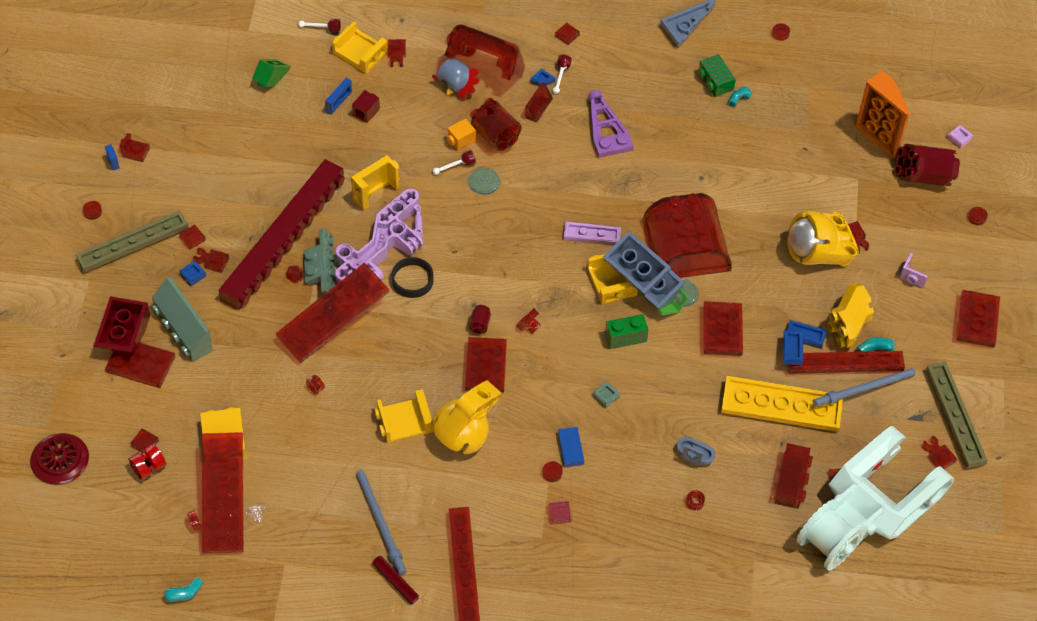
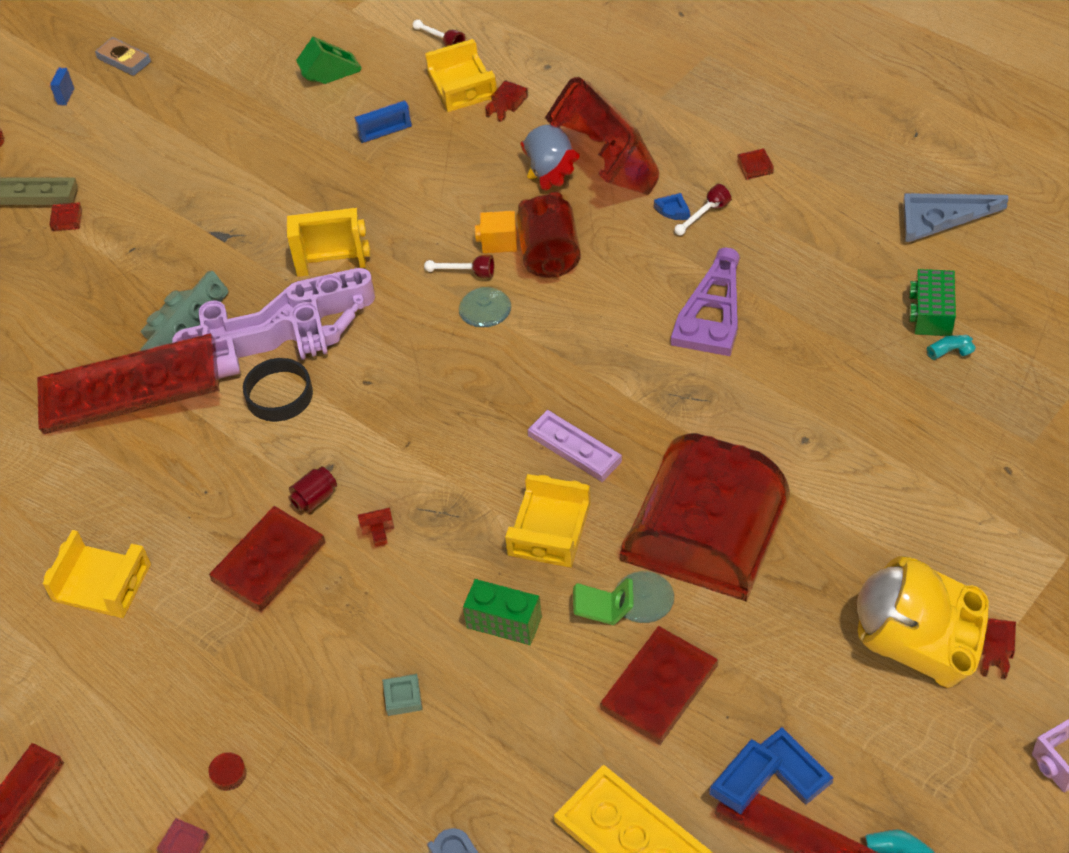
camera: 40 degrees right, 5 degrees down
clear red bracket [119,133,150,162] -> none
blue tile [179,261,206,286] -> none
clear red plate [193,248,229,273] -> none
dark red brick [218,159,345,310] -> none
clear red plate [286,266,303,283] -> none
clear red bush [306,374,325,394] -> none
dark red brick [352,90,380,123] -> none
yellow piece [432,380,502,454] -> none
clear red slope [525,82,553,122] -> none
blue tile [558,427,584,467] -> none
sand blue slope [603,231,685,310] -> none
yellow brick [827,283,874,348] -> none
none -> tile [95,37,151,76]

